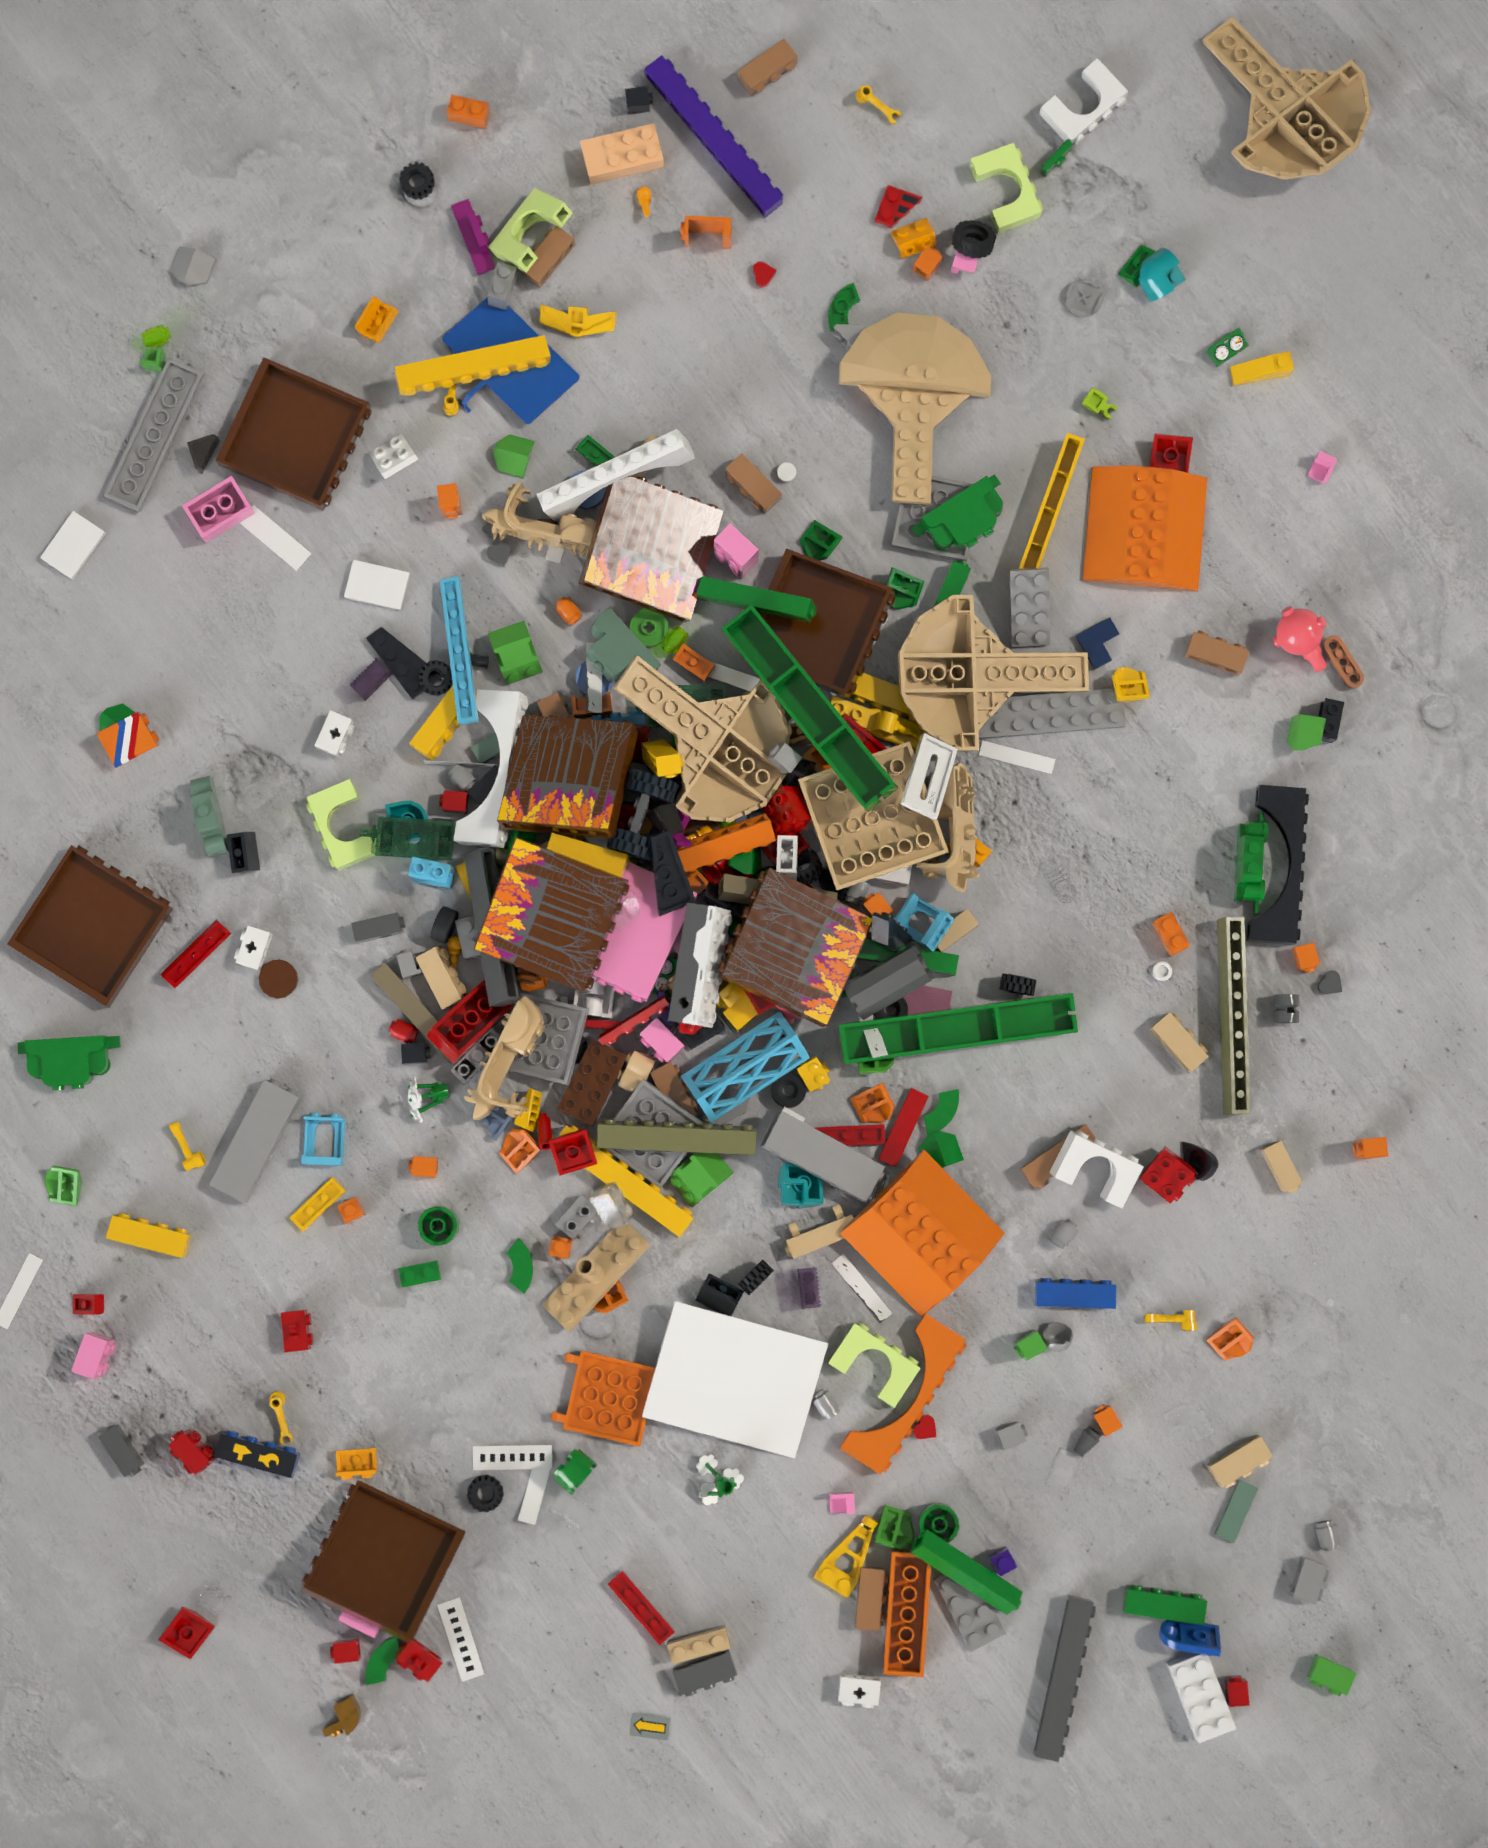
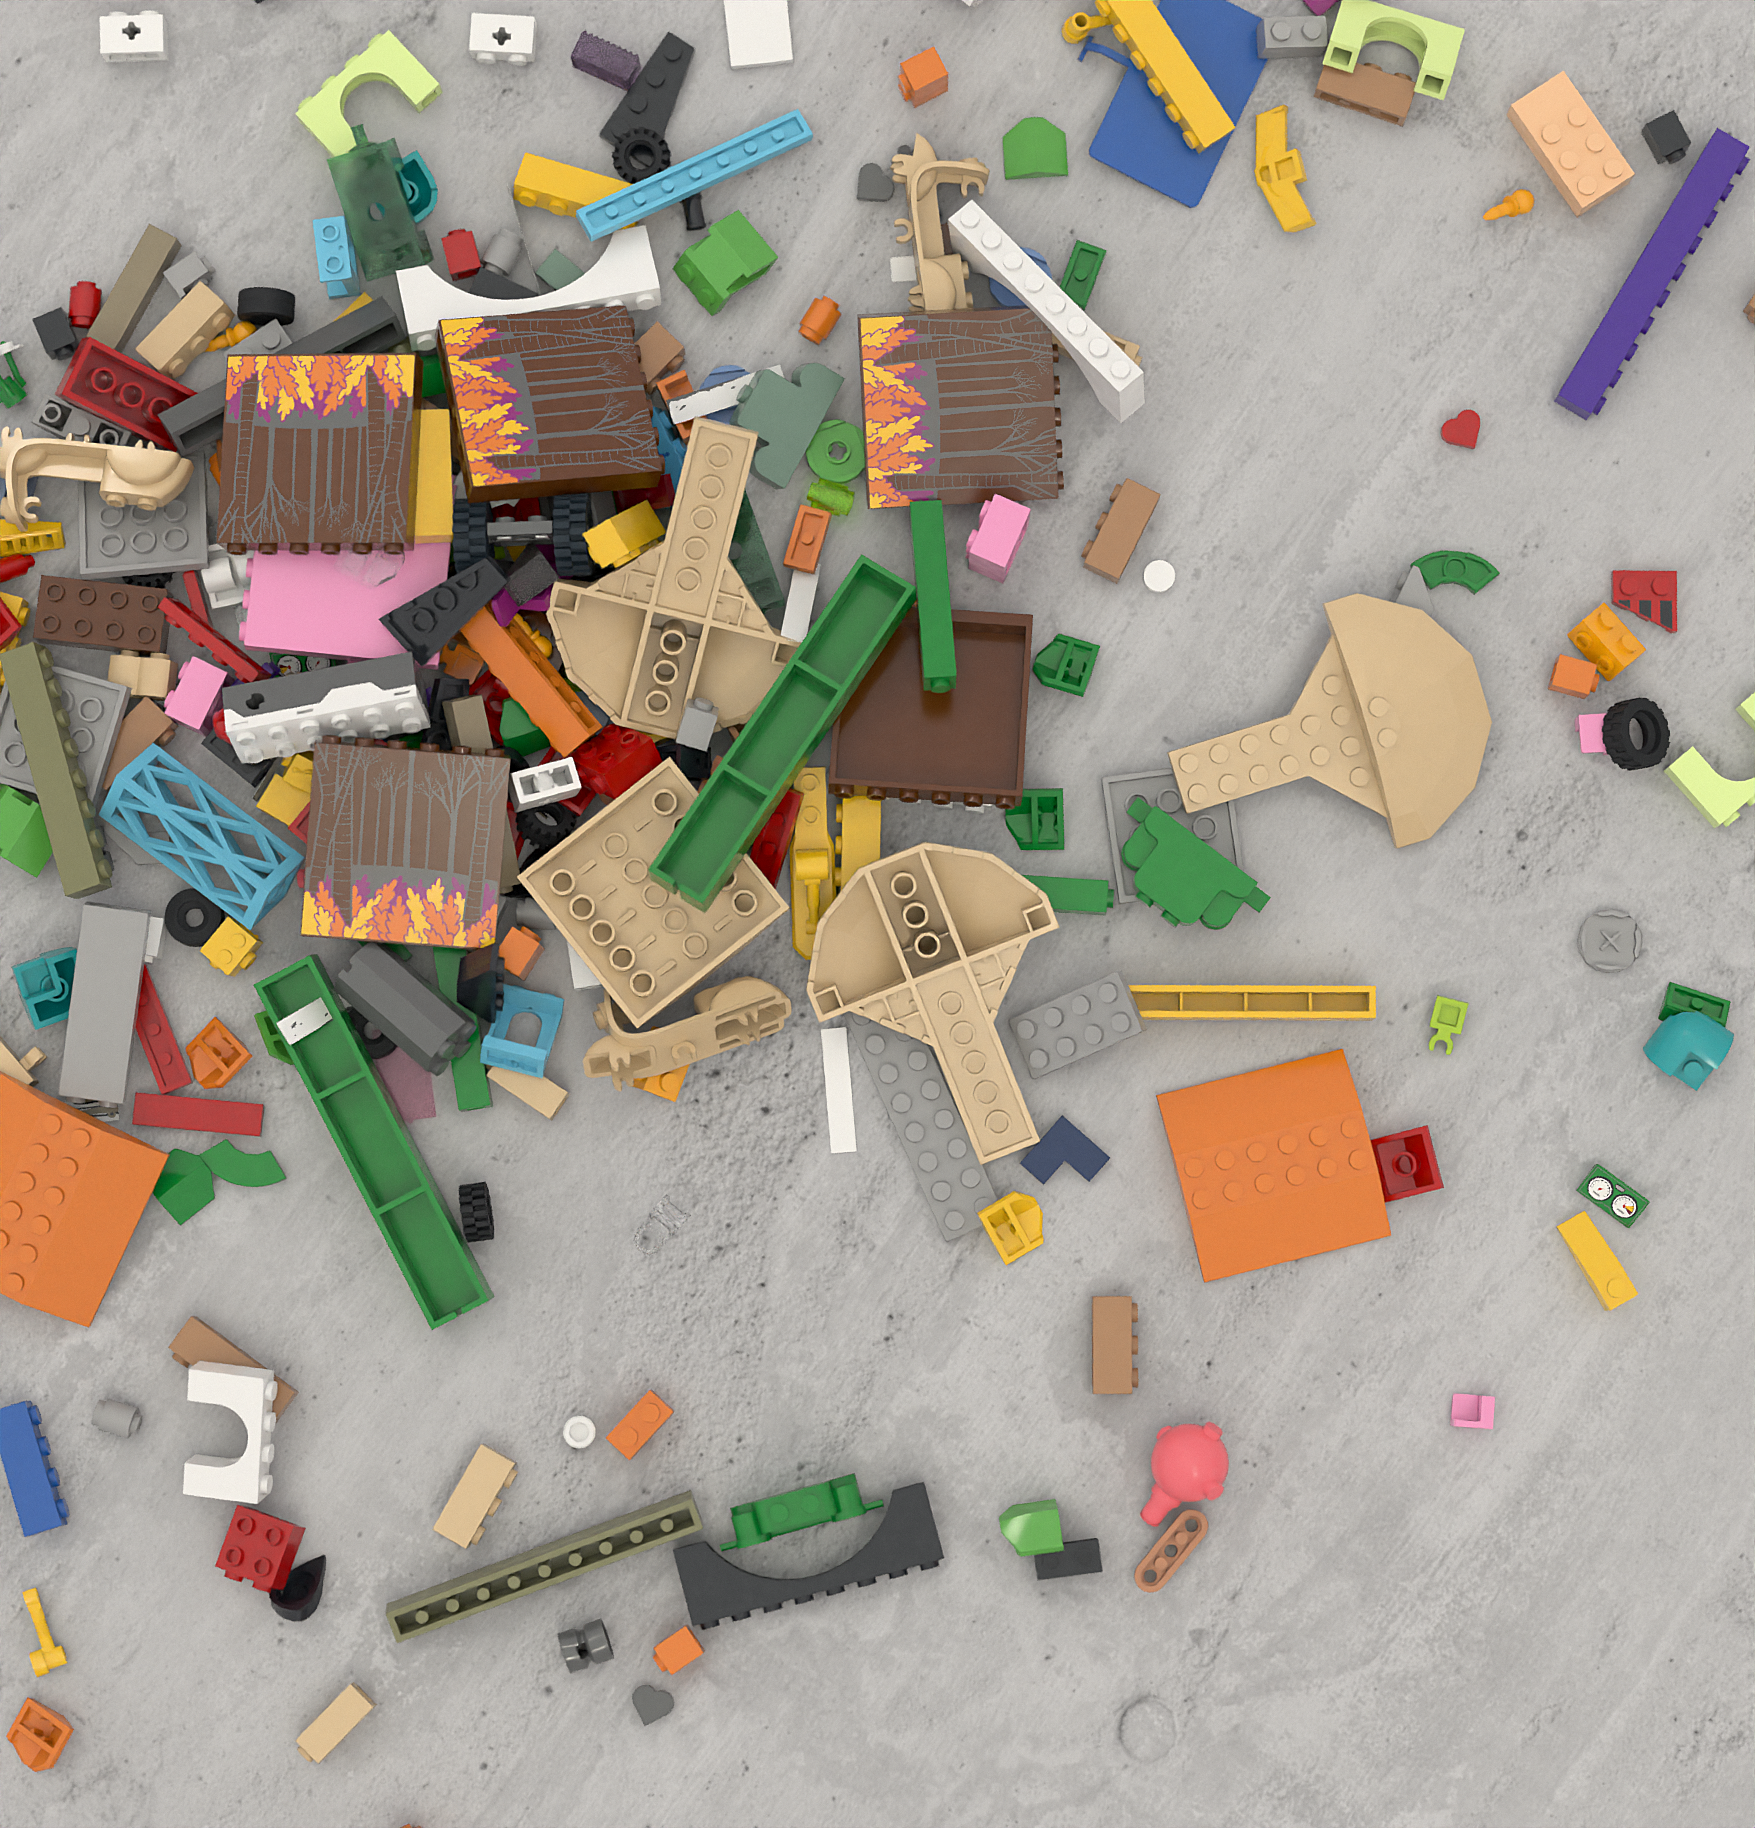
camera: 75 degrees right, 0 degrees up
reddish brown tile [259,959,298,999] -> none
dark grey brick [351,912,406,944] -> none
orange panel [681,216,731,249] -> none
white piece [900,733,958,820] -> none

